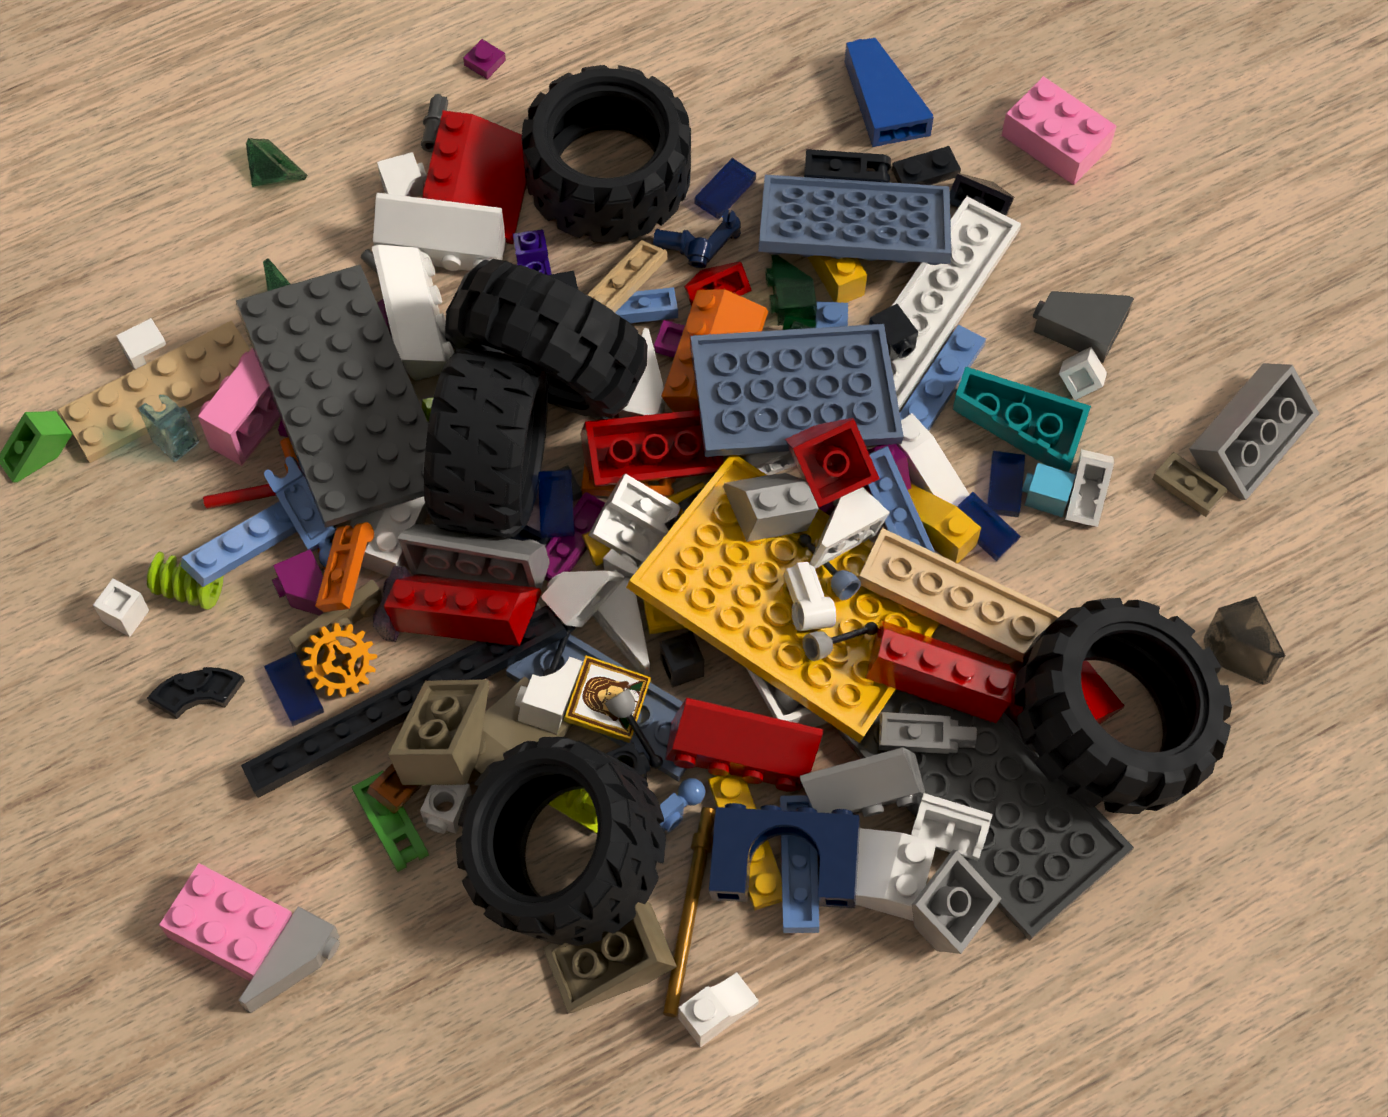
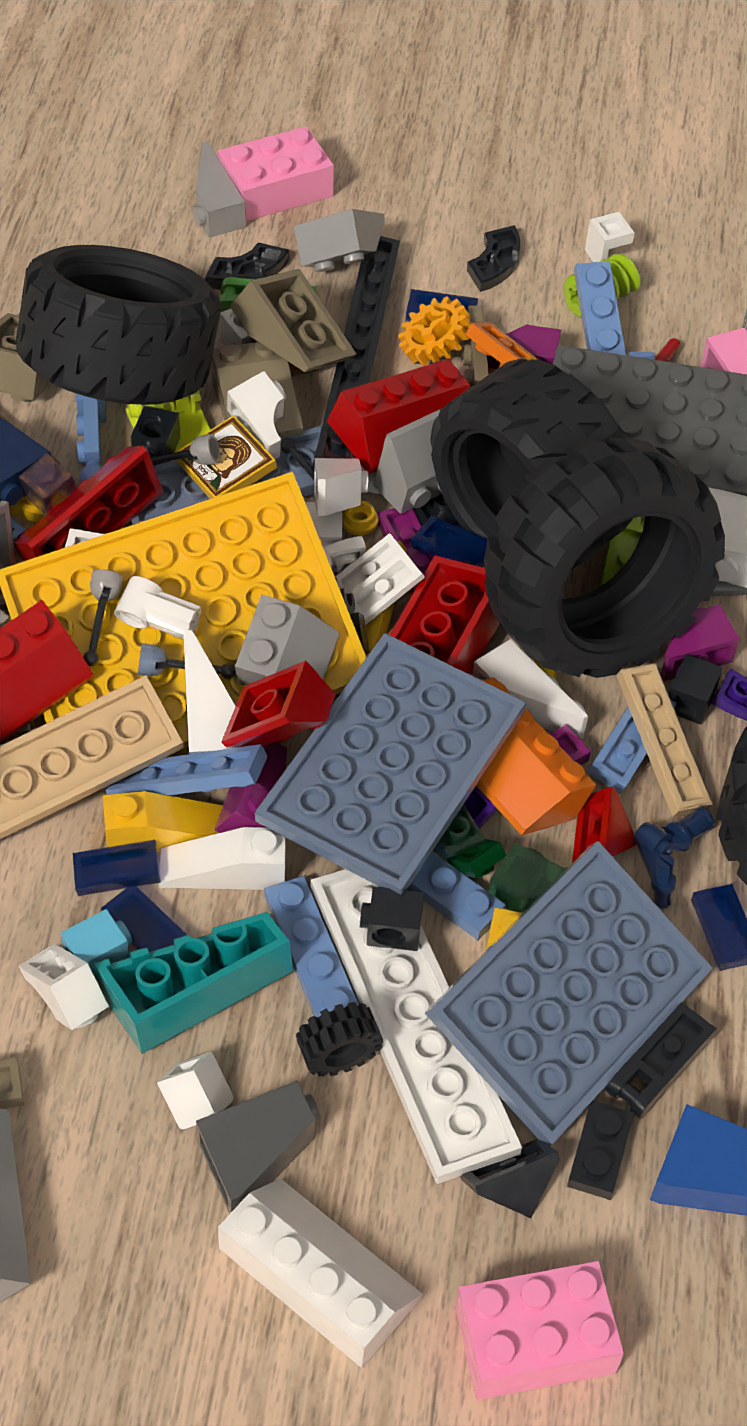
camera: 125 degrees right, 10 degrees down
none -> brick [19,453,77,515]
none -> black tile [205,242,290,290]
none -> white slope [218,1178,423,1368]
none -> light grey slope [294,209,385,272]
none -> black tyre [296,1002,383,1077]

